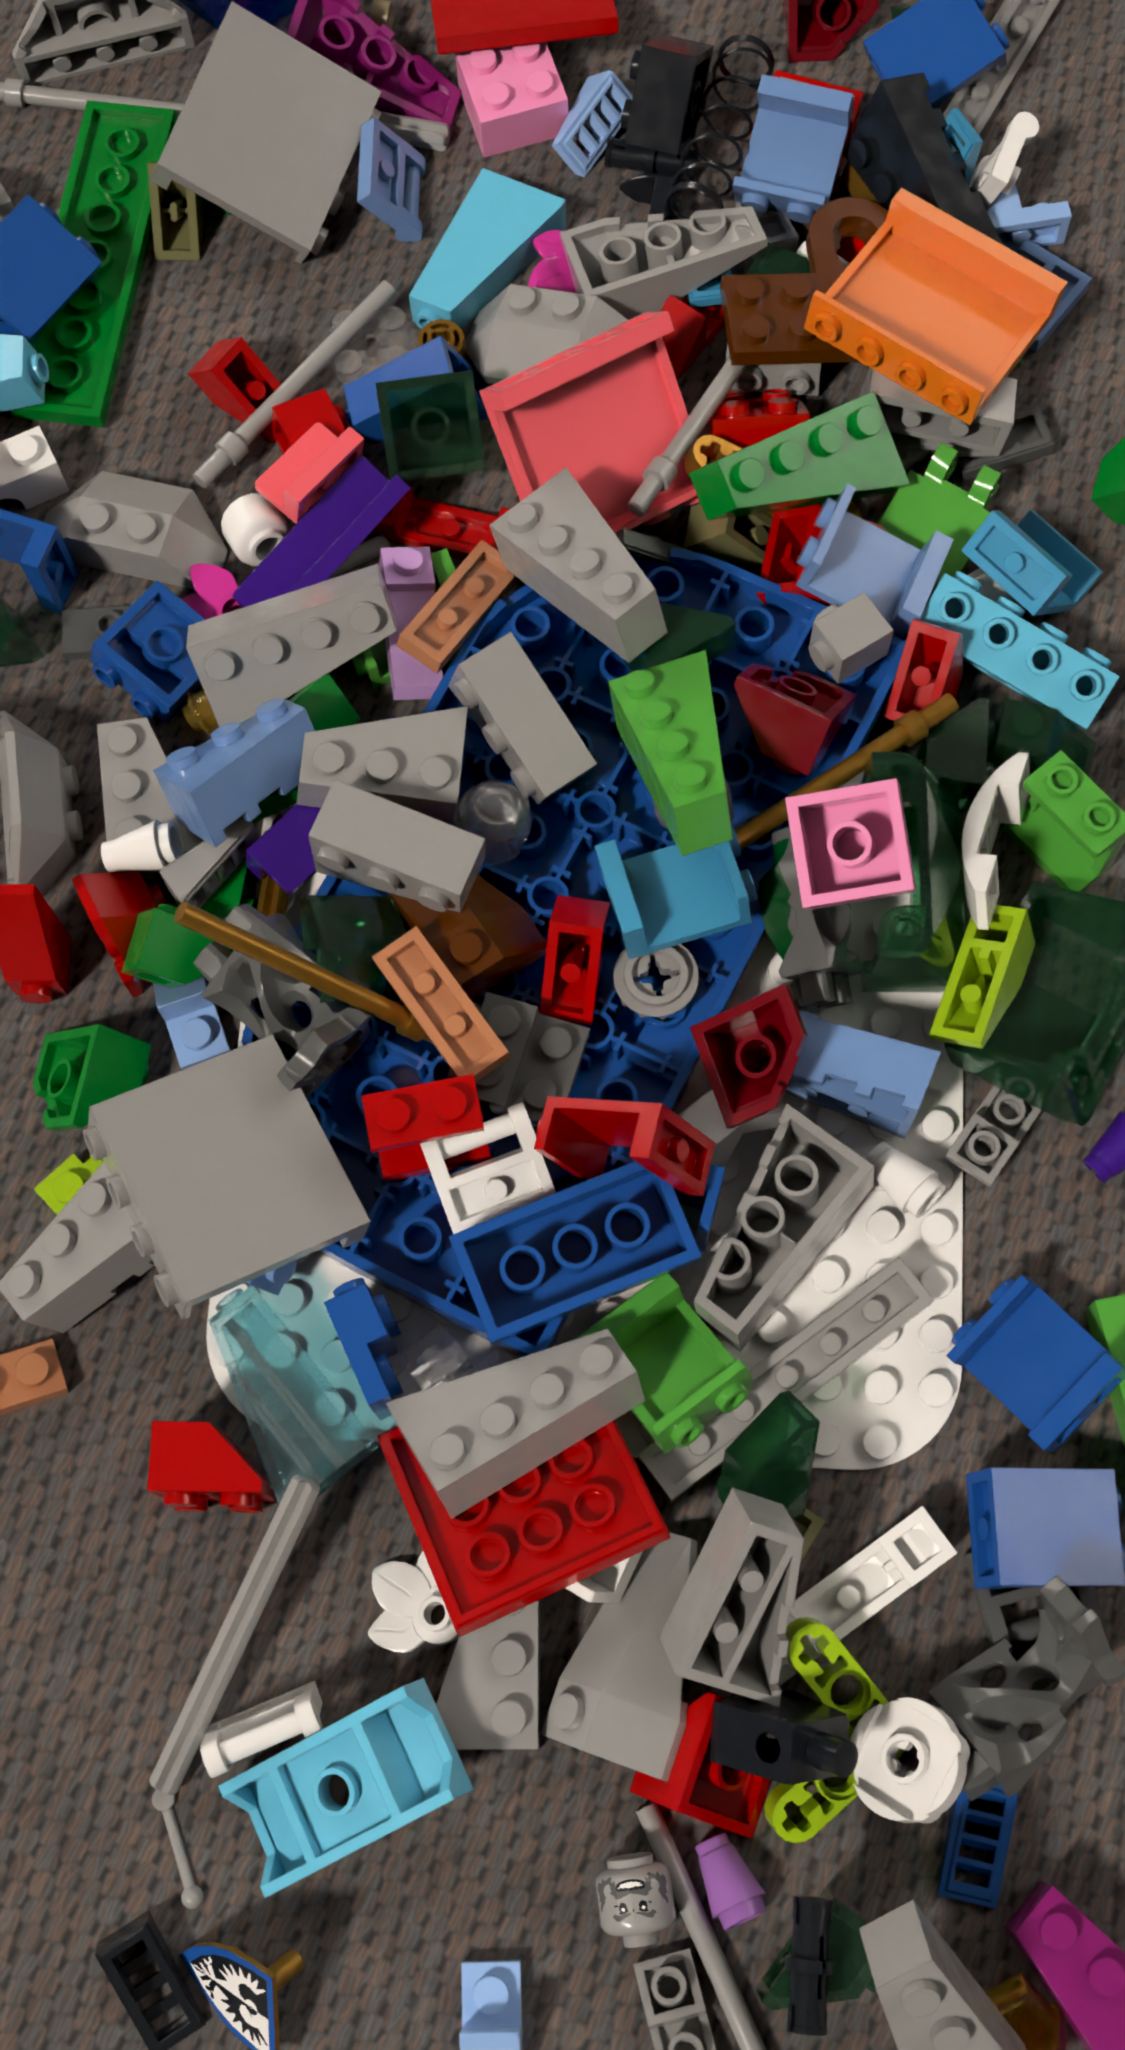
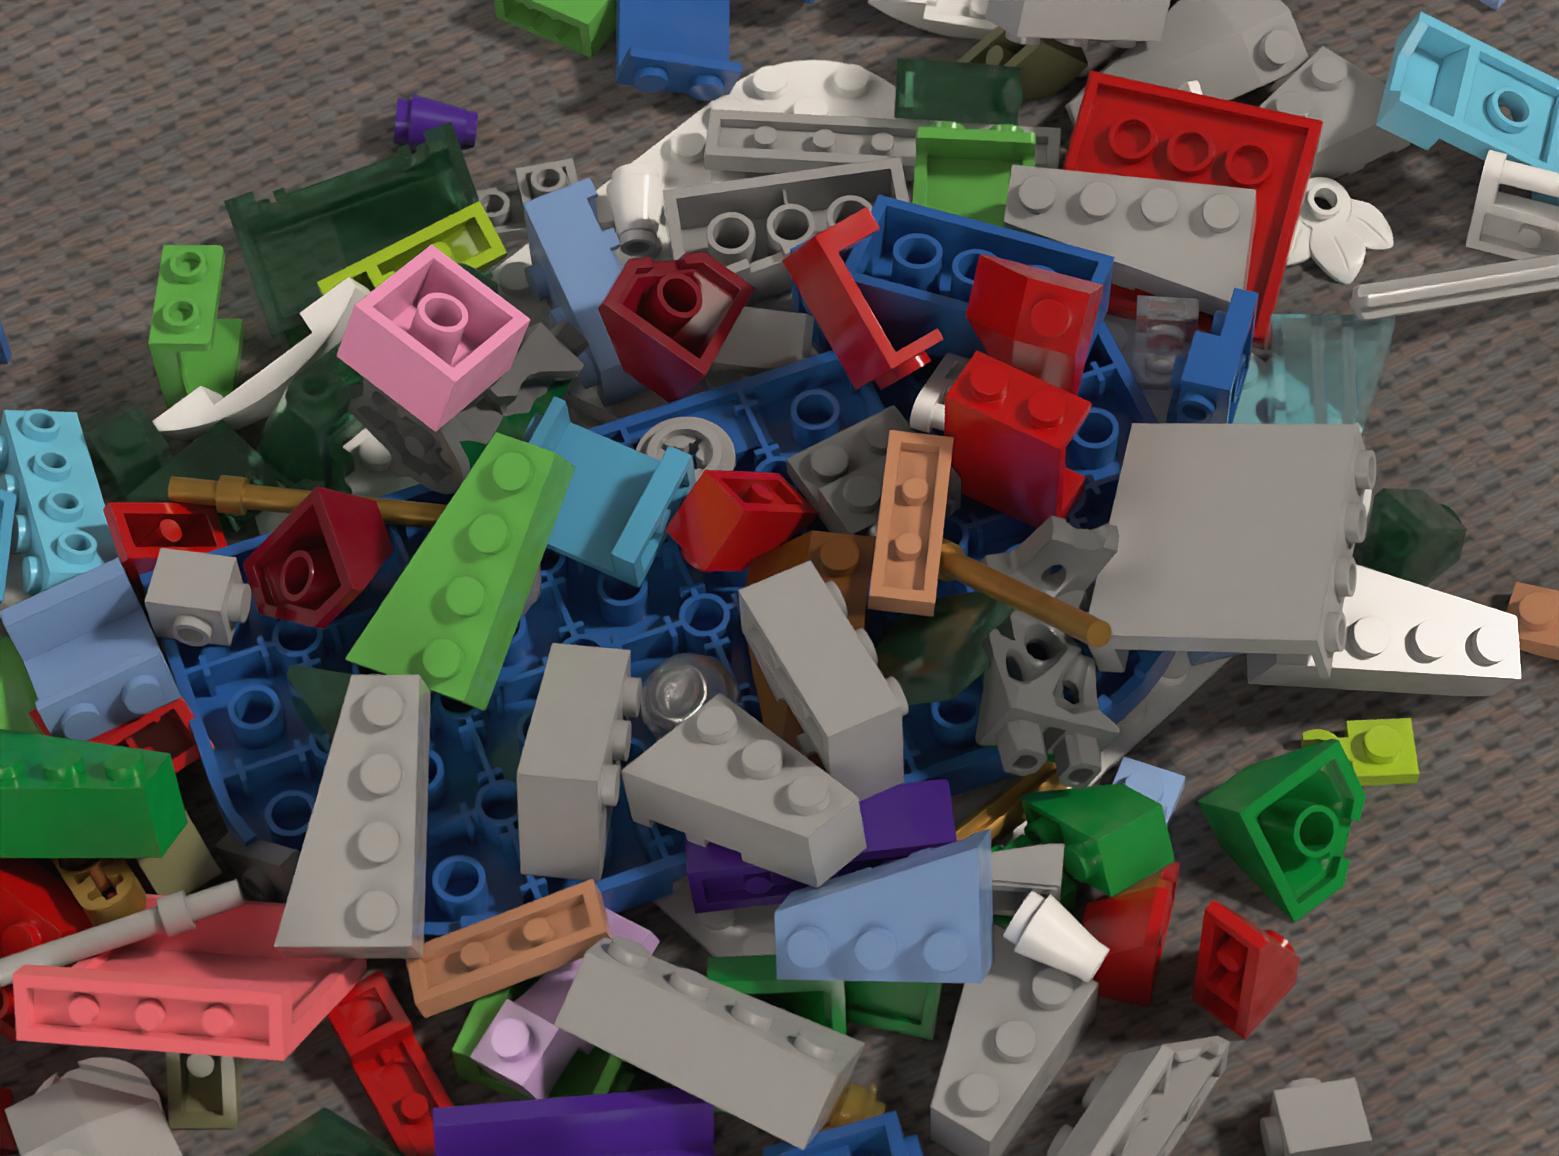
camera: 140 degrees left, 15 degrees down
red slope [147,1421,278,1513] -> none
none -> red slope [966,254,1104,396]
none -> clear green slope [1362,488,1467,587]

